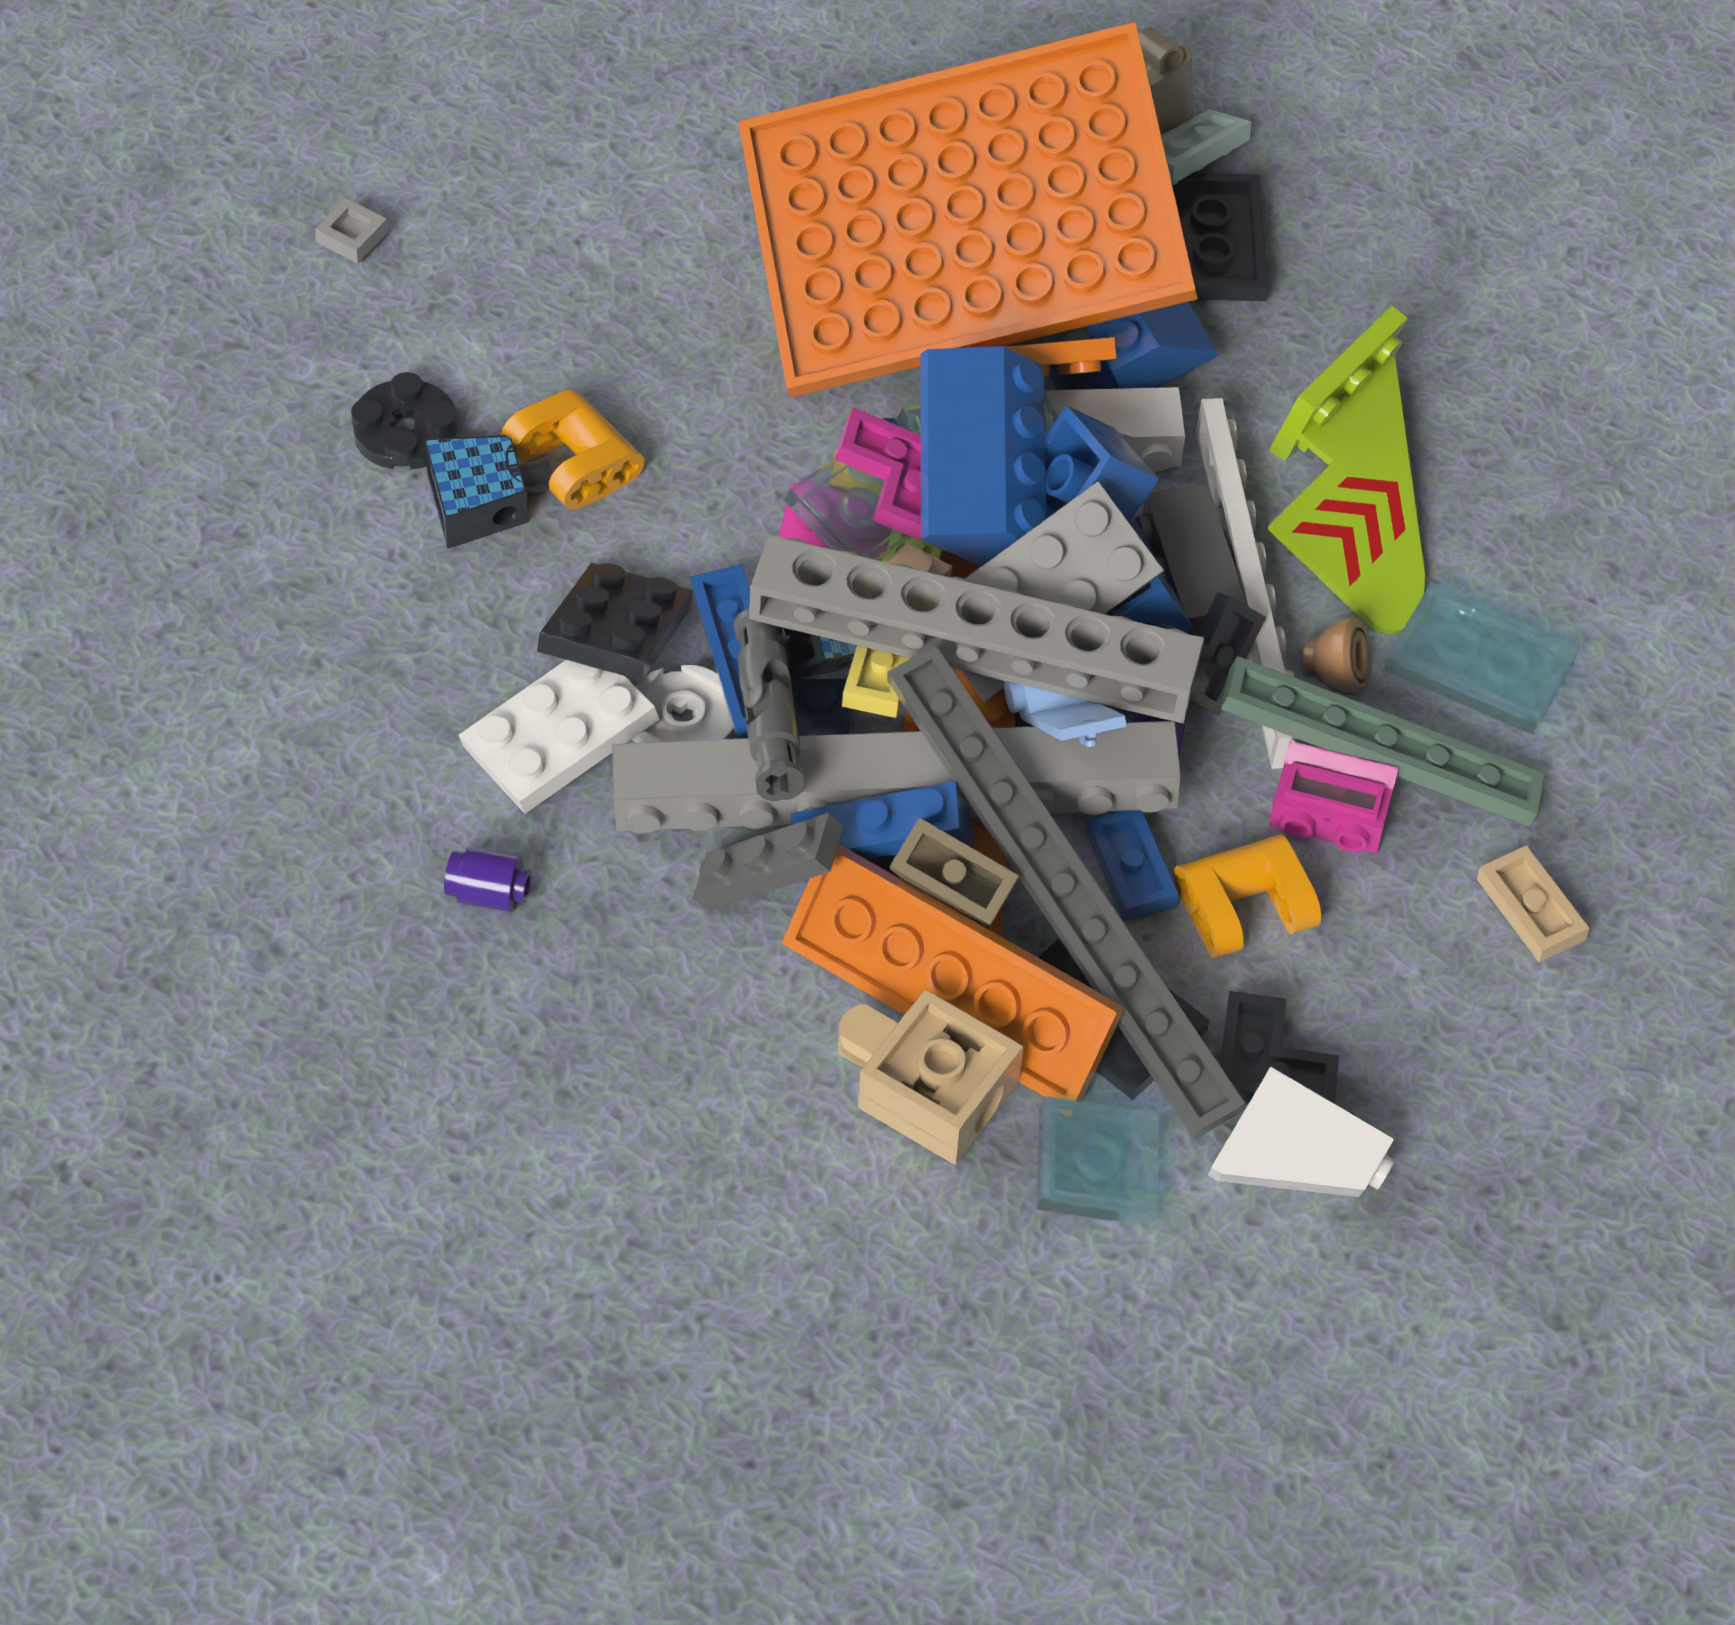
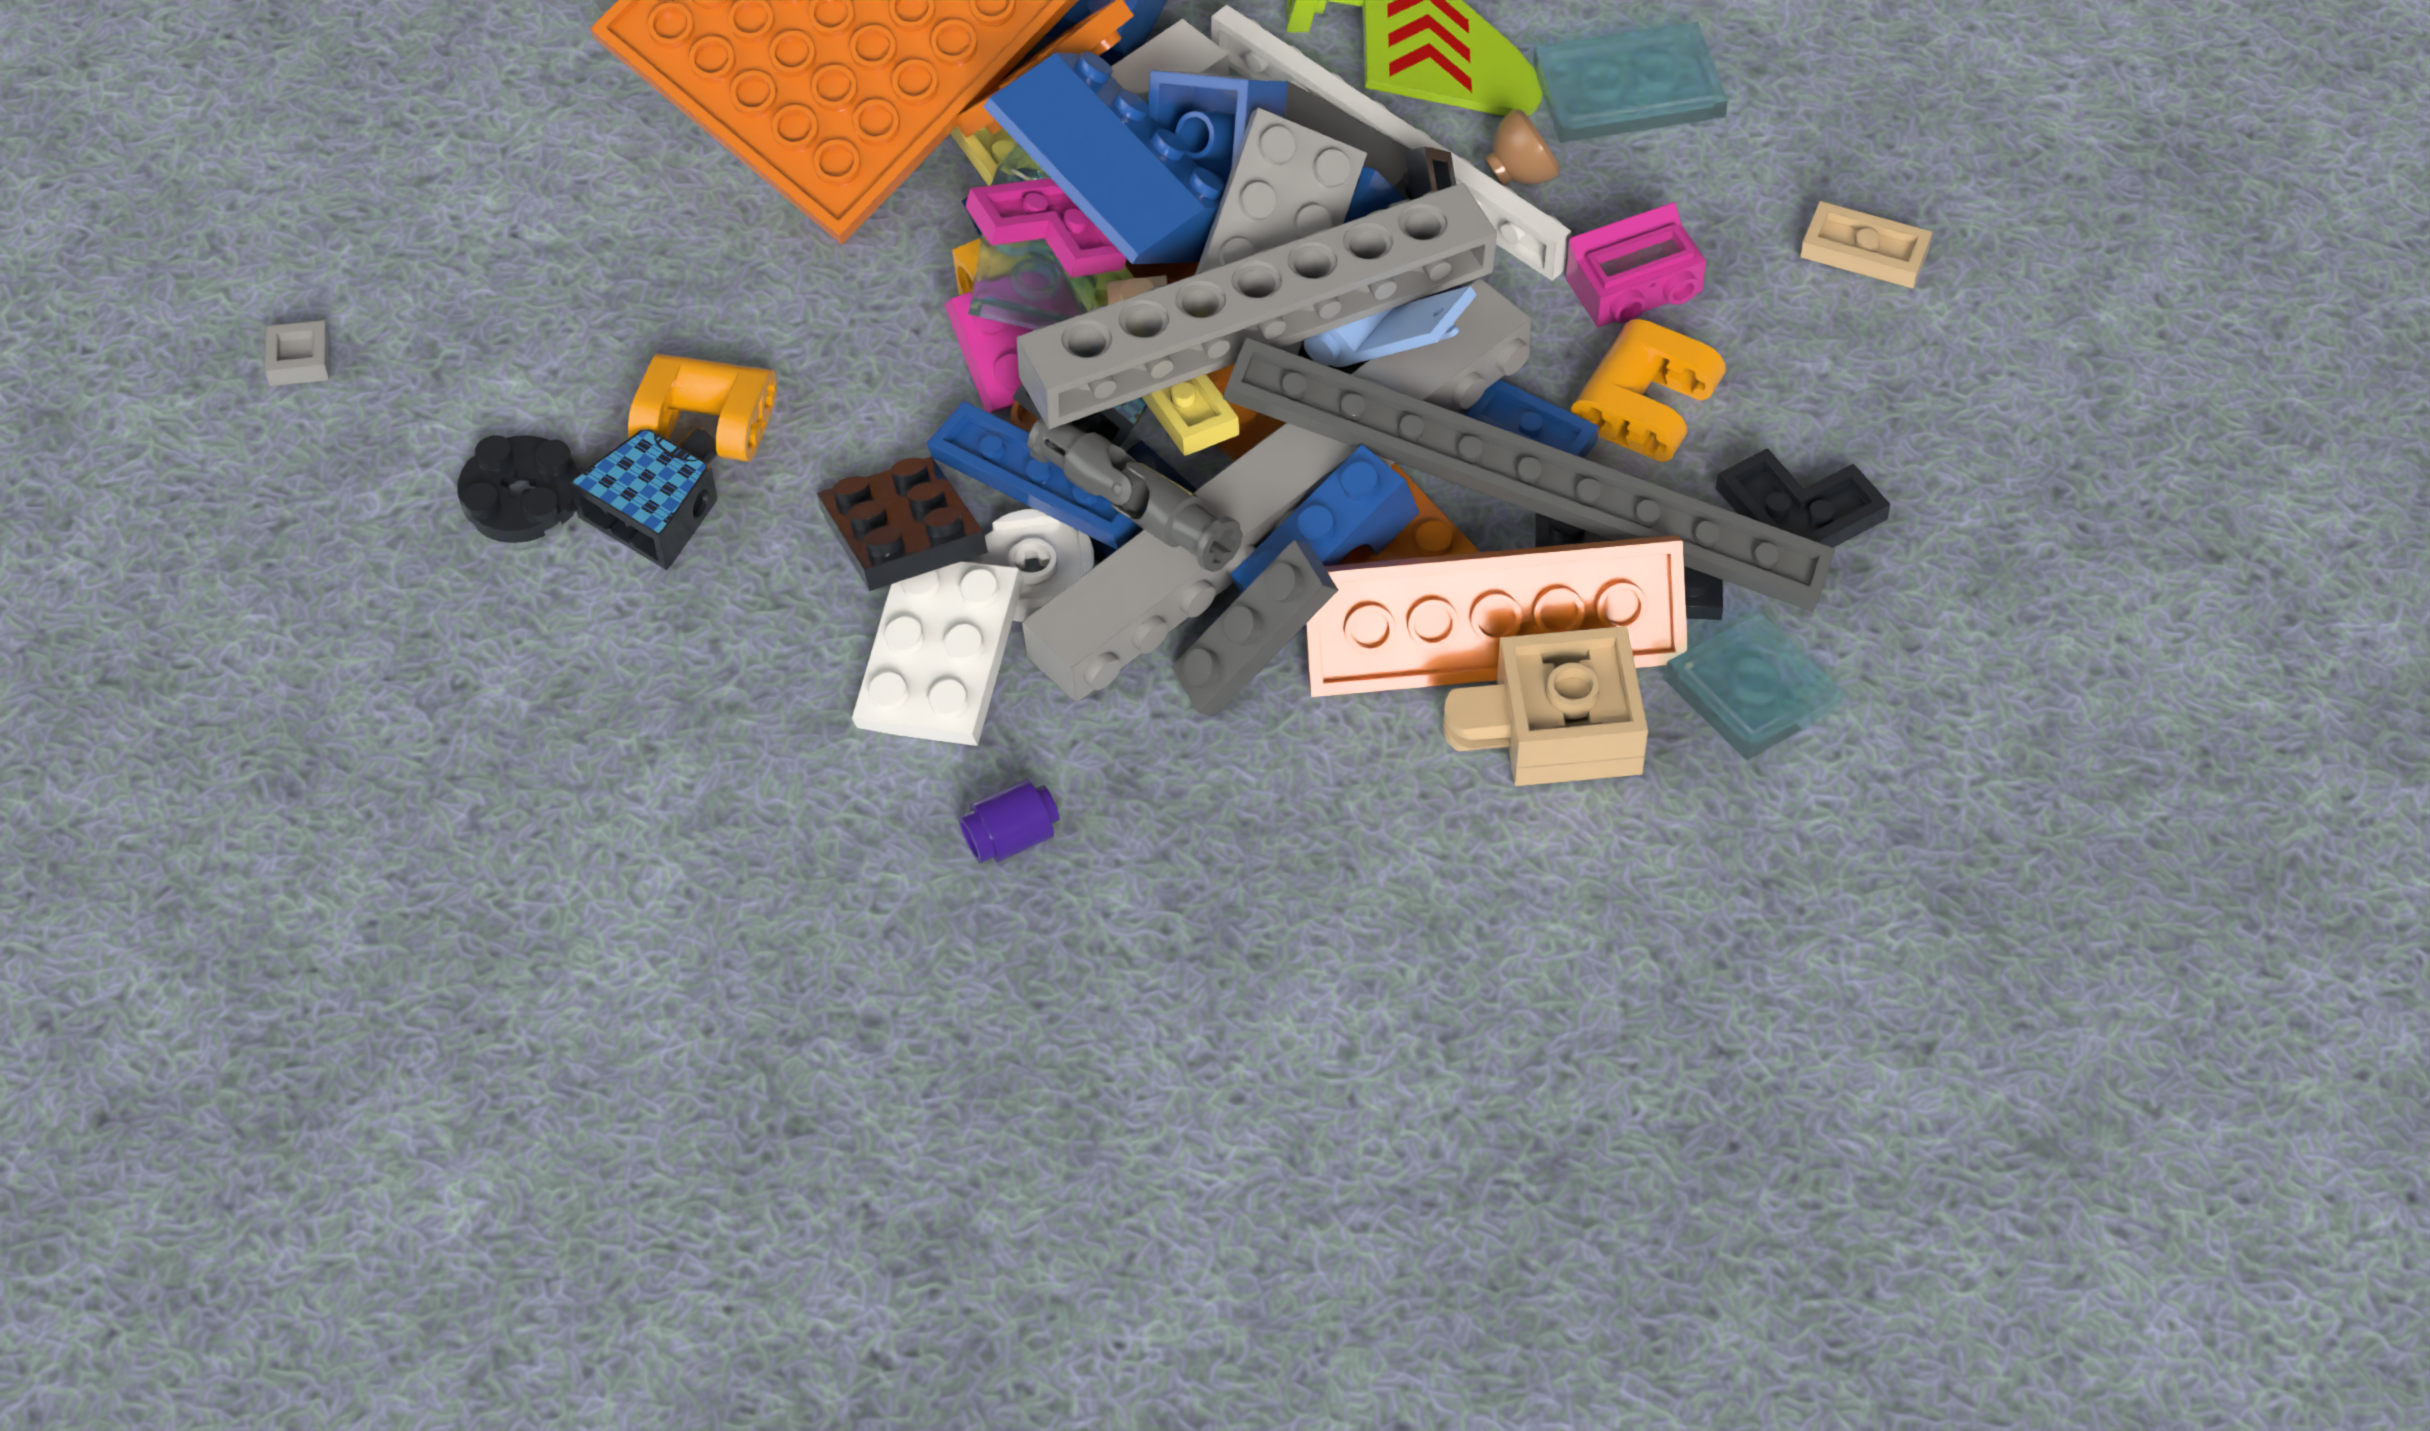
camera: 35 degrees left, 0 degrees up
dark tan slope [890,818,1019,929] -> none
white slope [1208,1067,1396,1197] -> none
sand green plate [1220,656,1545,826] -> none

